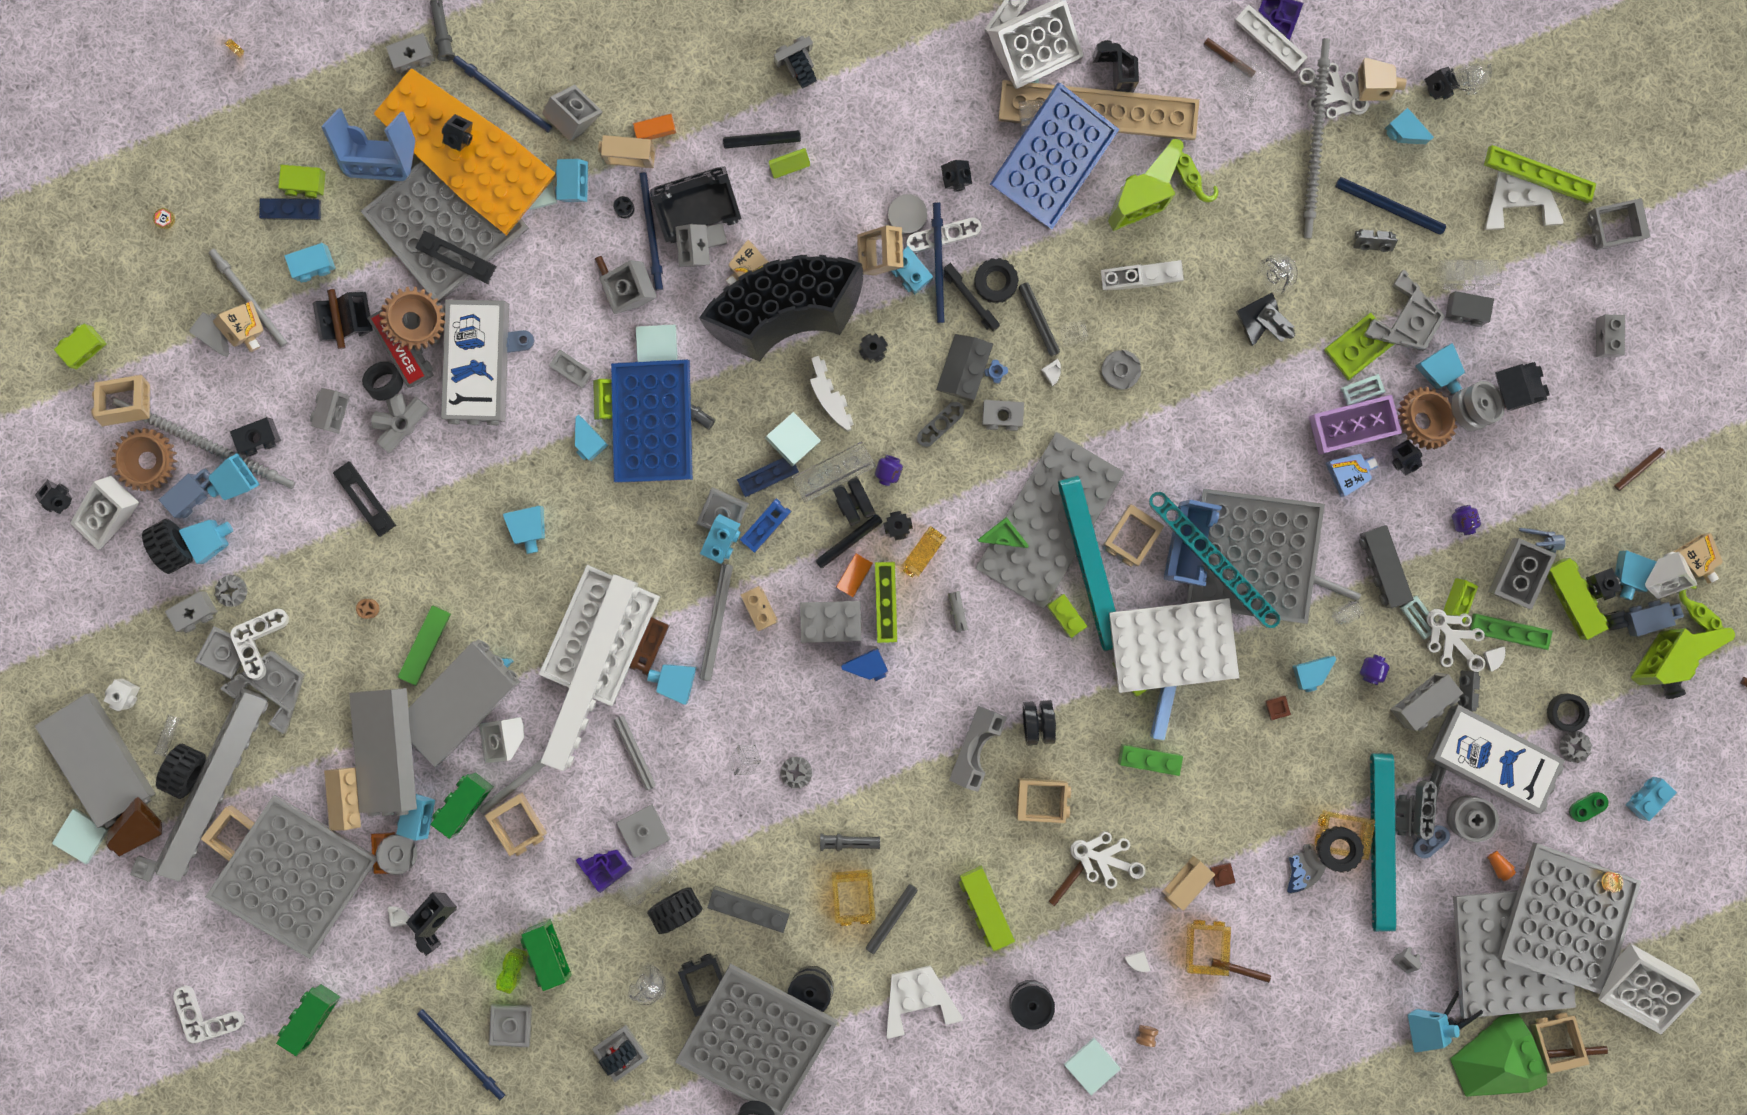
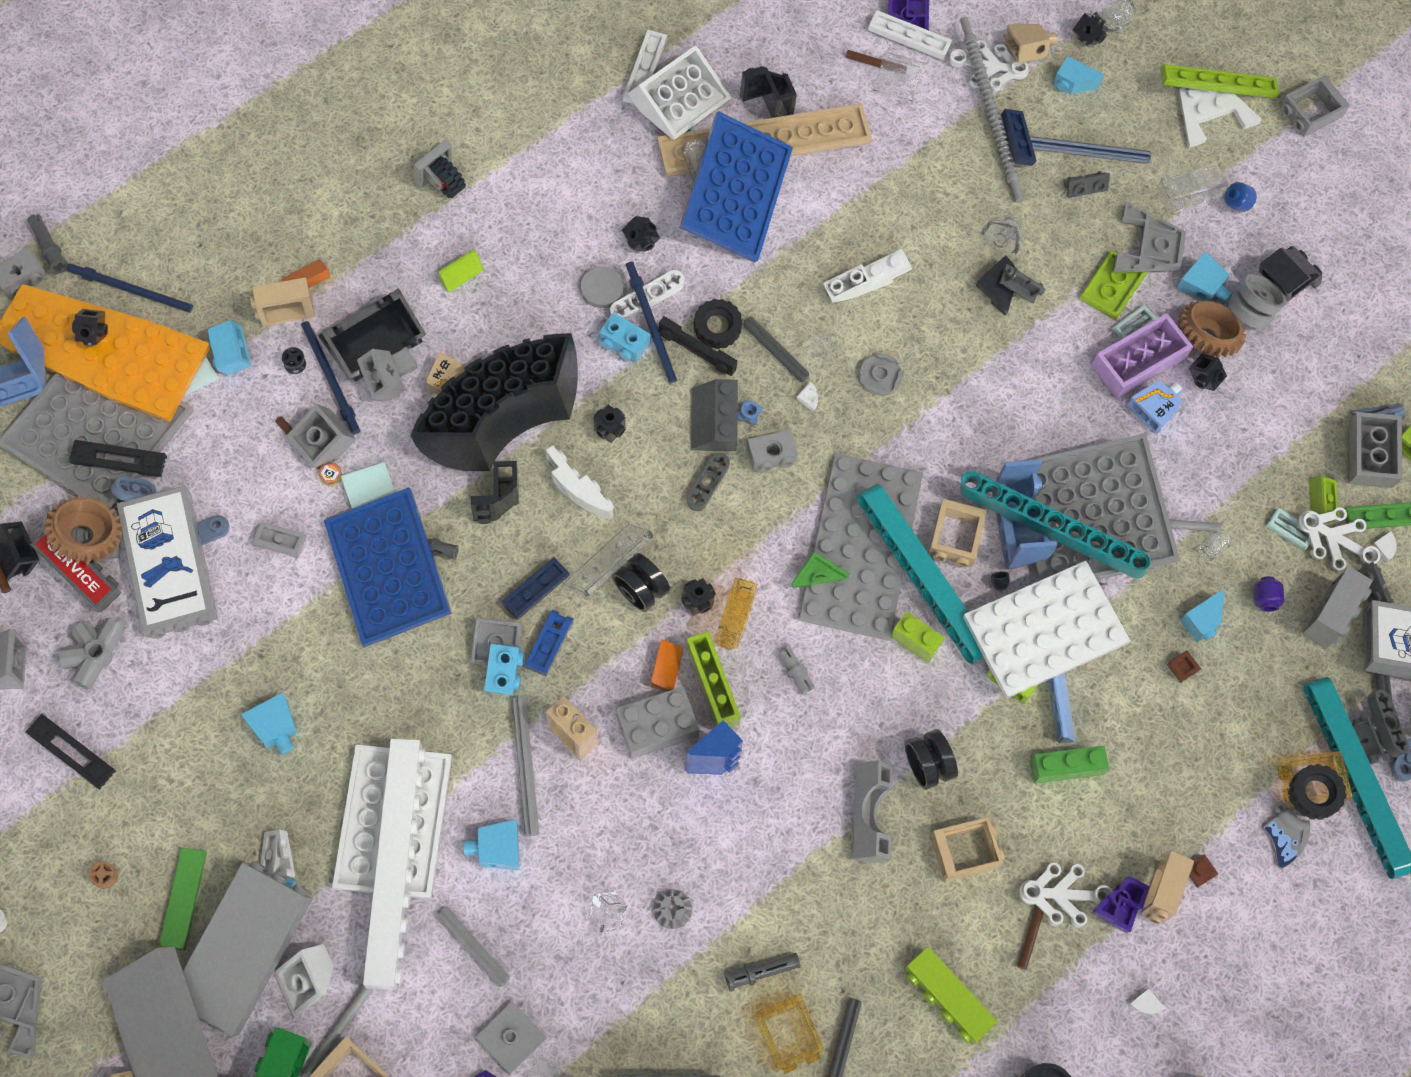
camera: 25 degrees left, 20 degrees down
black tyre [362,362,404,401] -> none
light grey slope [542,85,603,141] -> none
medium azure slope [575,415,608,461] -> none
lime slope [593,379,612,420] -> none
reddish brown plate [629,617,670,676] -> none
black axle [723,130,801,149] -> none
light aqua tile [765,412,821,467] -> none
black axle [816,514,883,568] -> none
tan window [857,225,903,276] -> none
dark purple head [874,455,903,486] -> none
lime slope [1108,139,1218,231] -> none
clear yellow window [1185,920,1231,976] -> none
reddish brown bar [1211,958,1271,983] -> none
dark grey brick [1359,525,1414,608] -> none
dark grey brick [1445,291,1494,327] -> none
dark purple head [1451,505,1481,536] -> none
light grey brick [1596,314,1625,358] -> none
none -> sand blue plate [111,476,156,501]
none -> white wing [260,829,295,879]
none -> tile [319,462,342,486]
none -> black piece [471,461,519,524]
none -> black hinge [991,571,1010,591]
none -> dark blue plate [1001,109,1037,166]
none -> dark purple slope [1093,876,1150,933]
none -> blue head [1224,182,1257,212]

